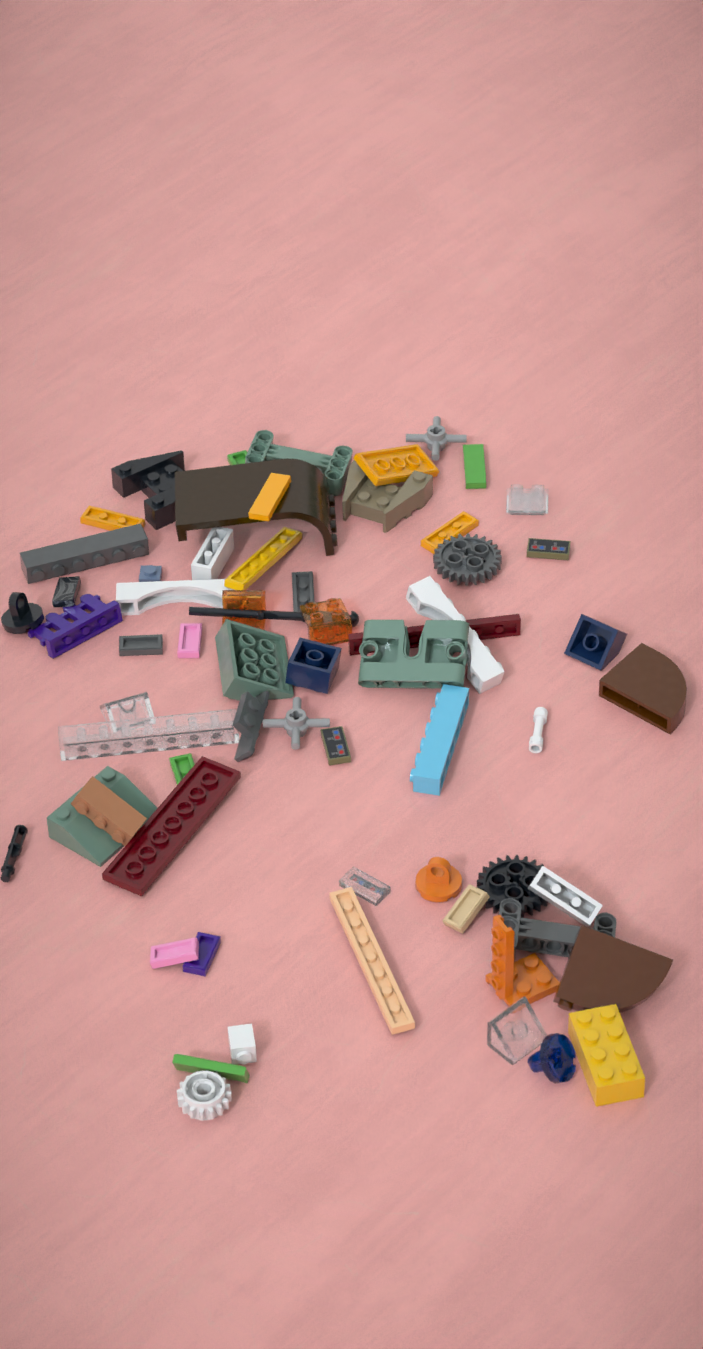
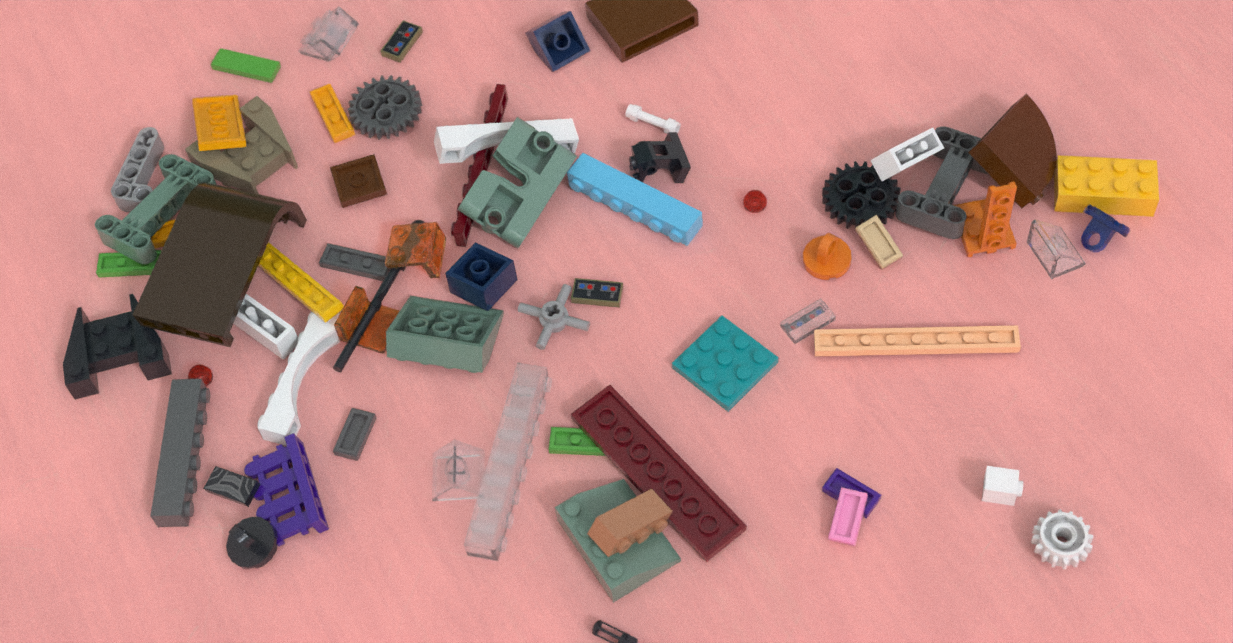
camera: 65 degrees left, 15 degrees up
light orange tile [80,505,146,531] -> none
sand blue plate [139,565,162,582] -> none
bright green tile [172,1054,250,1083] -> none
bright pink tile [177,623,202,658] -> none
dark grey bracket [232,690,270,762] -> none
light orange tile [248,473,291,522] -> none
light grey bar [406,416,467,461] -> none
none -> light grey beam [111,127,165,212]
none -> clear red plate [188,365,213,387]
none -> reddish brown plate [330,154,387,208]
none -> black tile [629,132,691,183]
none -> teal plate [671,315,779,412]
none -> clear red plate [743,190,767,213]

